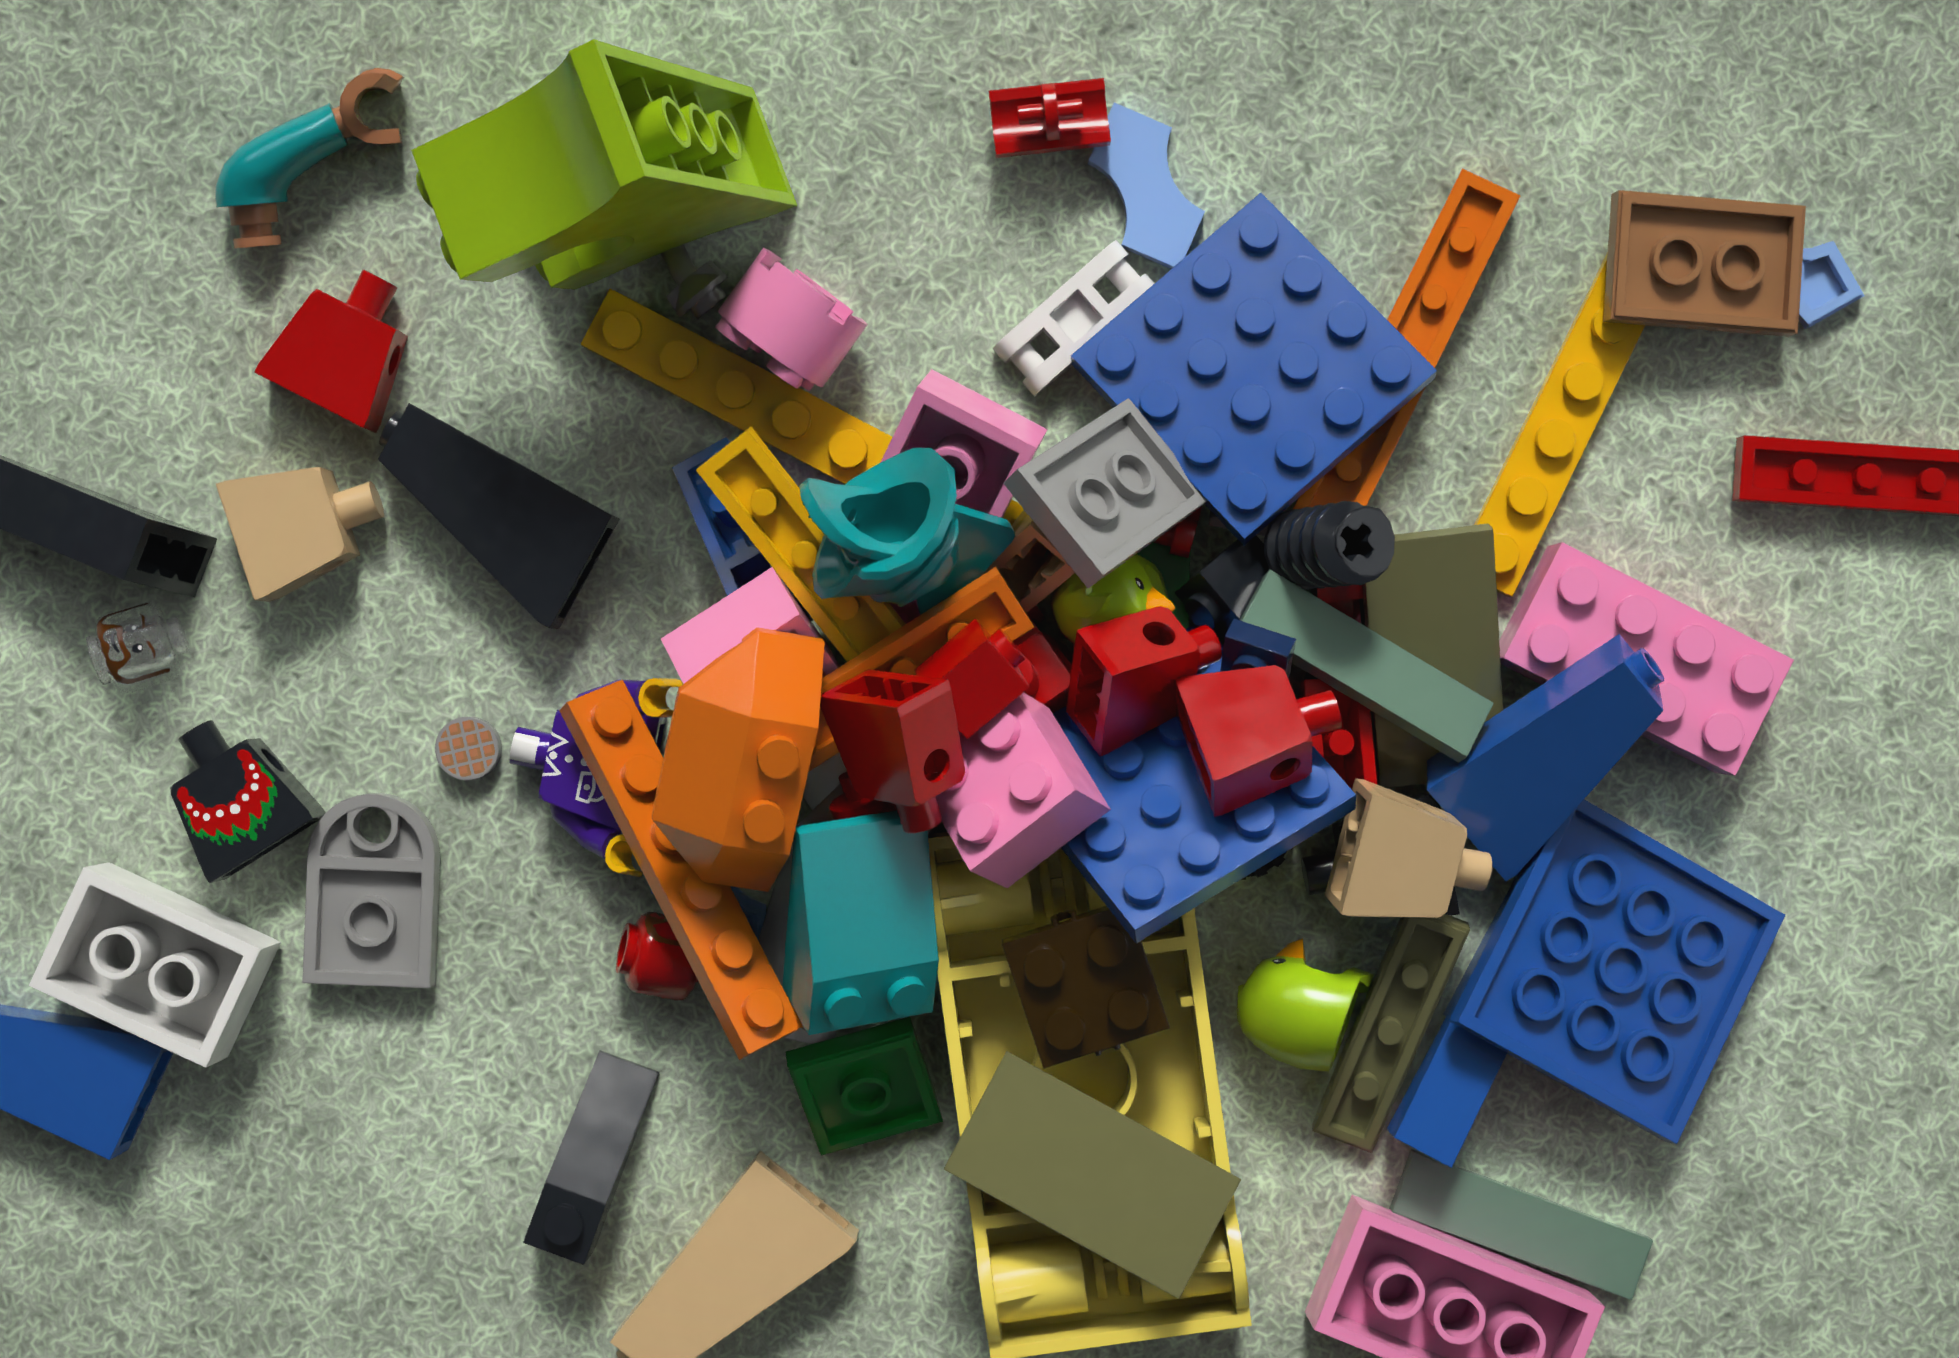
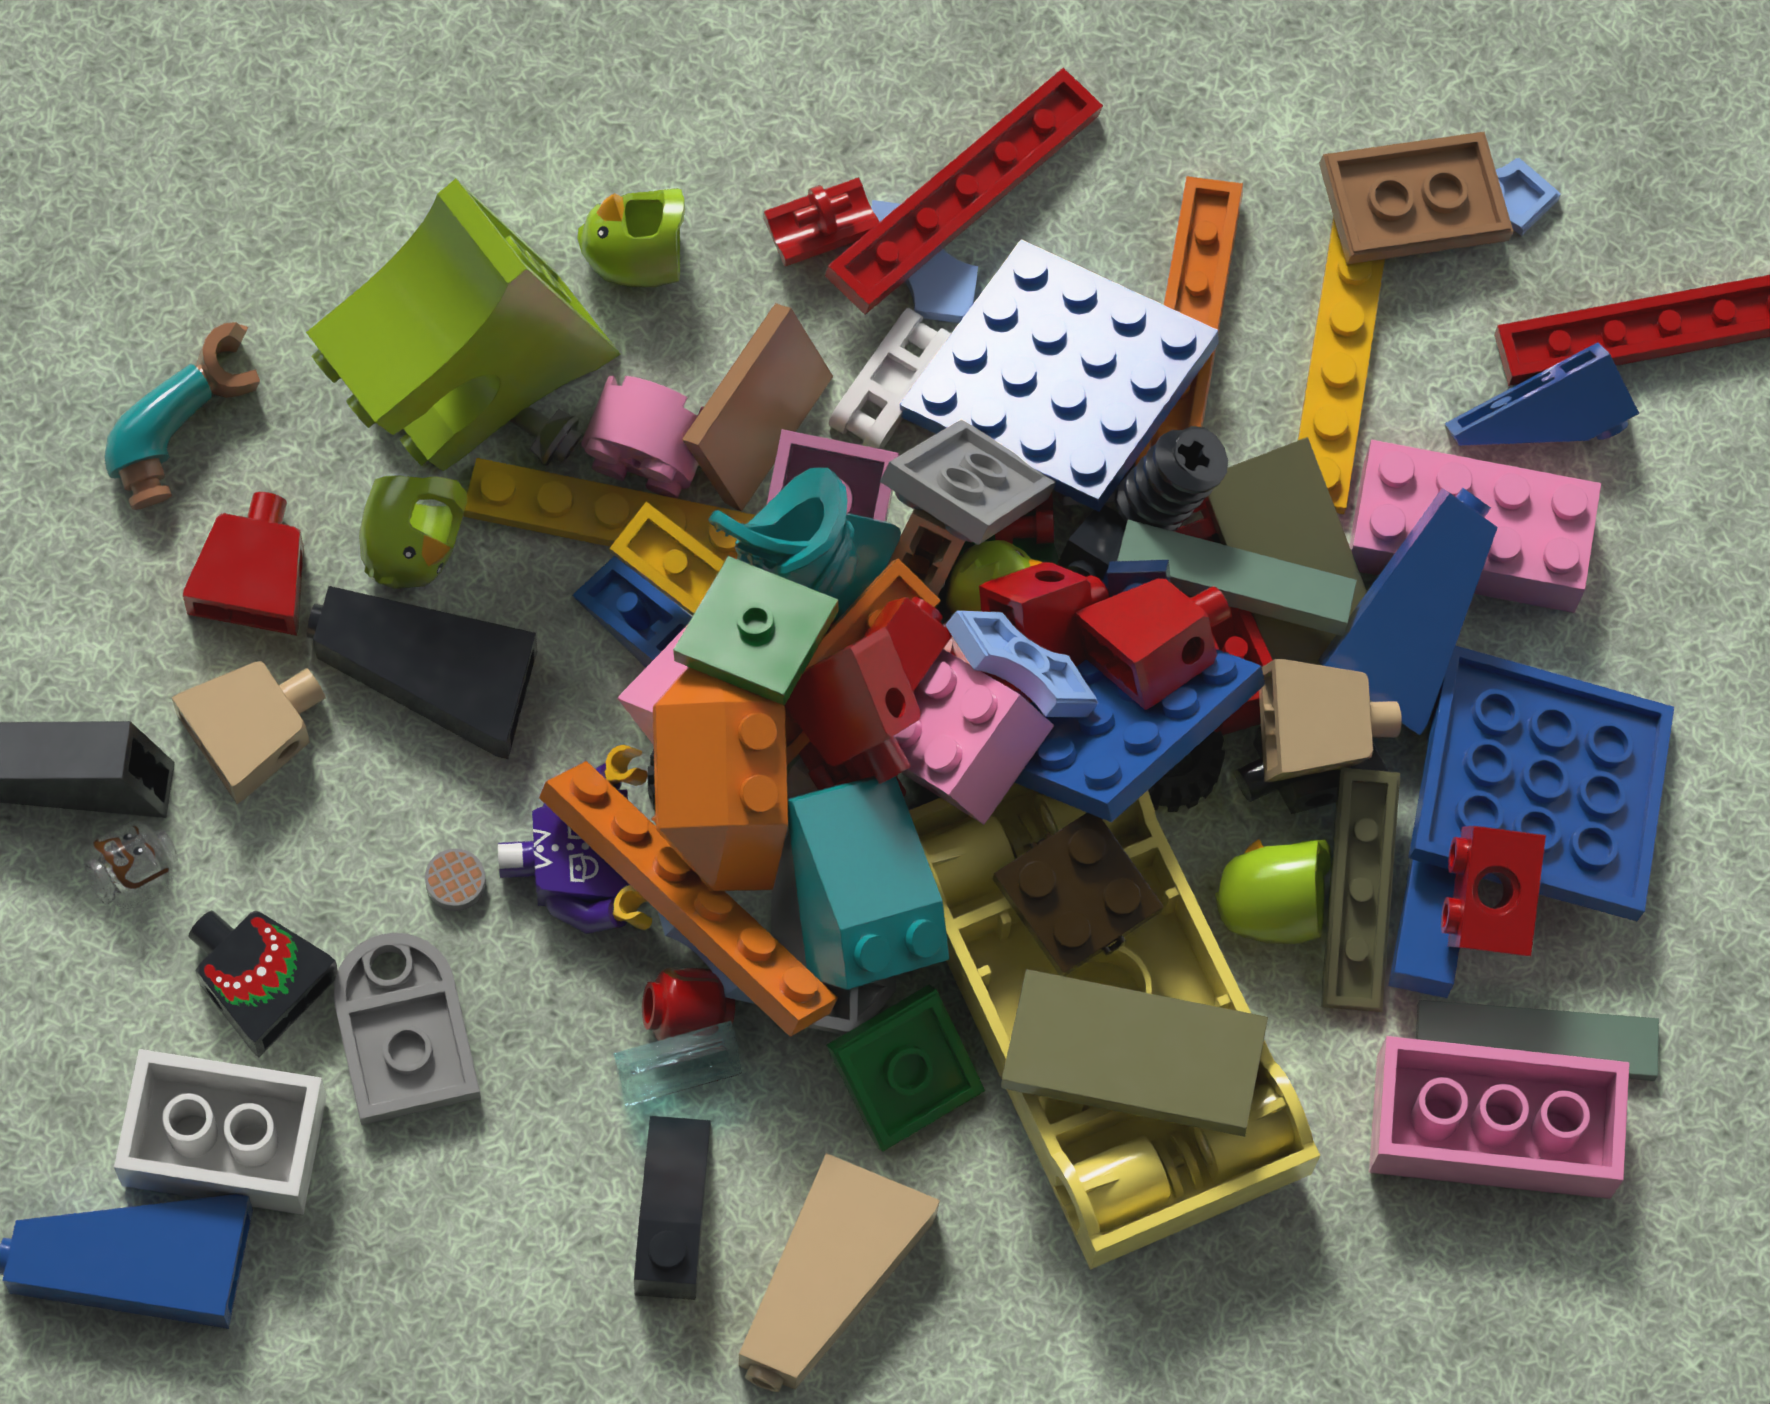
camera: 20 degrees left, 20 degrees down
none -> lime piece [359,475,468,589]
none -> lime piece [577,188,685,287]
none -> clear light blue tile [613,1021,742,1106]
none -> plate [673,556,839,706]
none -> medium nougat tile [682,303,833,511]
none -> red plate [825,68,1103,315]
none -> light blue tile [946,611,1099,717]
none -> red brick [1441,826,1546,956]
none -> blue slope [1444,342,1640,446]

